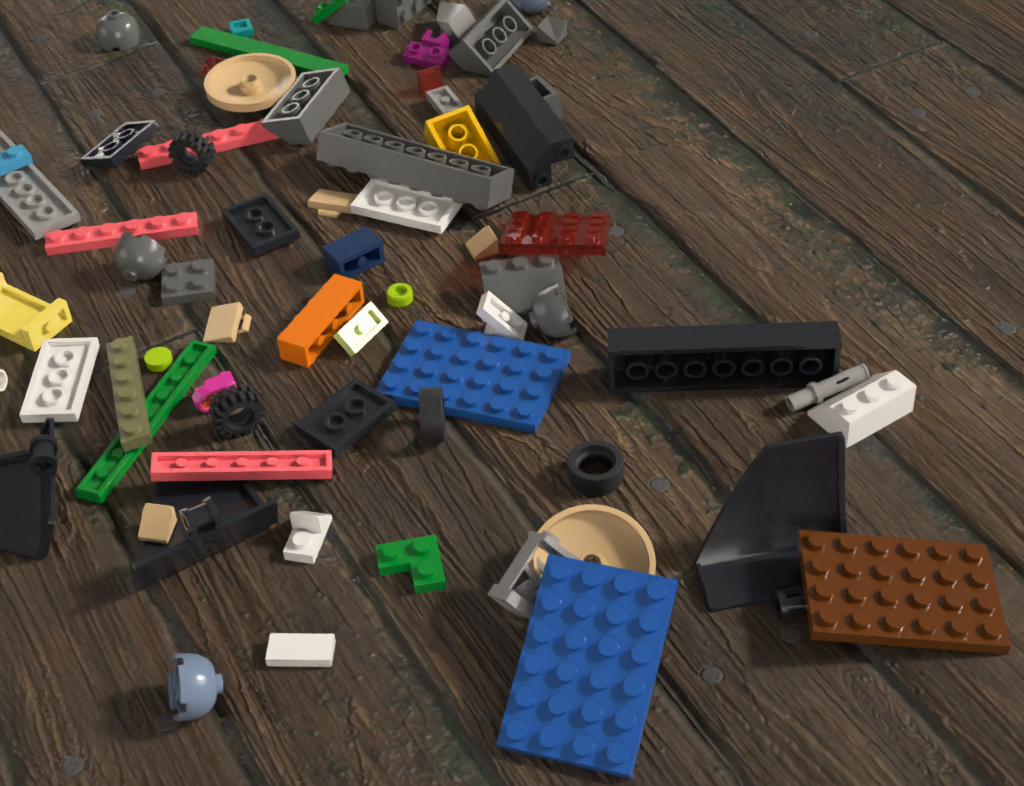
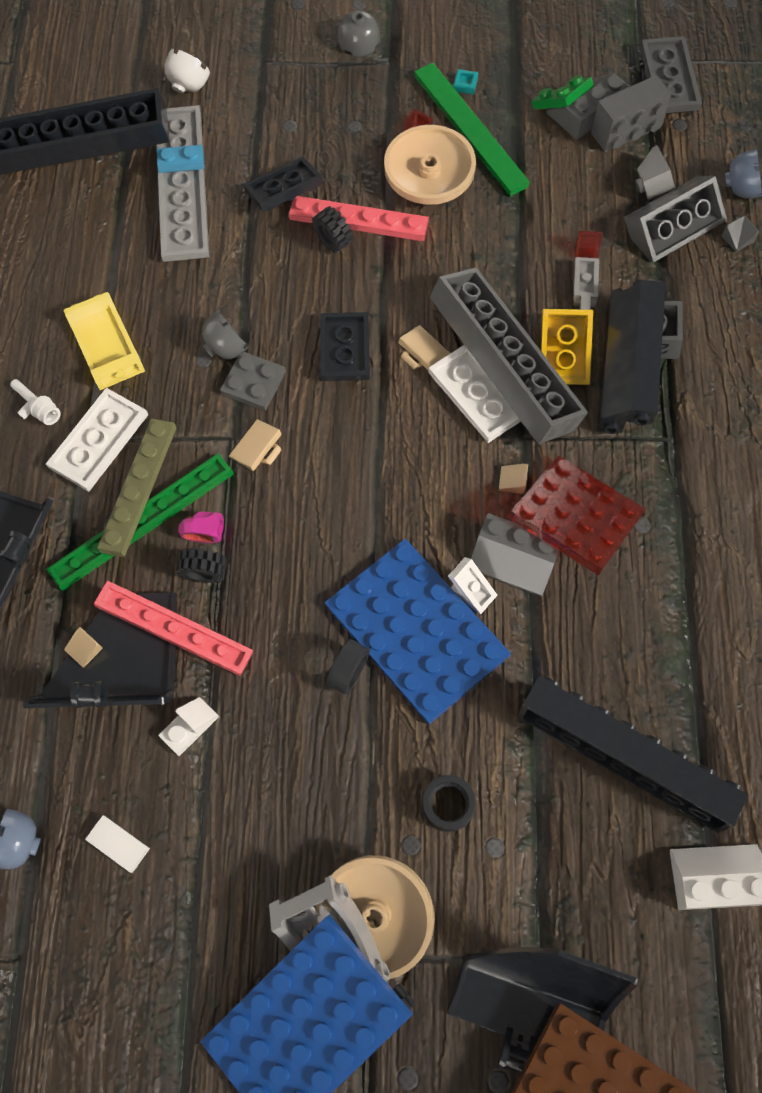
camera: 30 degrees right, 25 degrees up
coral plate [45,212,199,256] -> none
lime tile [144,347,173,372] -> none
dark grey slope [261,67,350,145] -> none
orange brick [277,274,365,368] -> none
black plate [294,377,397,458] -> none
dark blue brick [322,226,385,278] -> none
plate [333,302,388,357] -> none
green plate [375,534,446,594] -> none
lime tile [386,283,413,307] -> none
magenta plate [401,29,451,71] -> none
dark grey cylinder [528,282,577,339] -> none
light grey pin [785,363,870,412] -> none

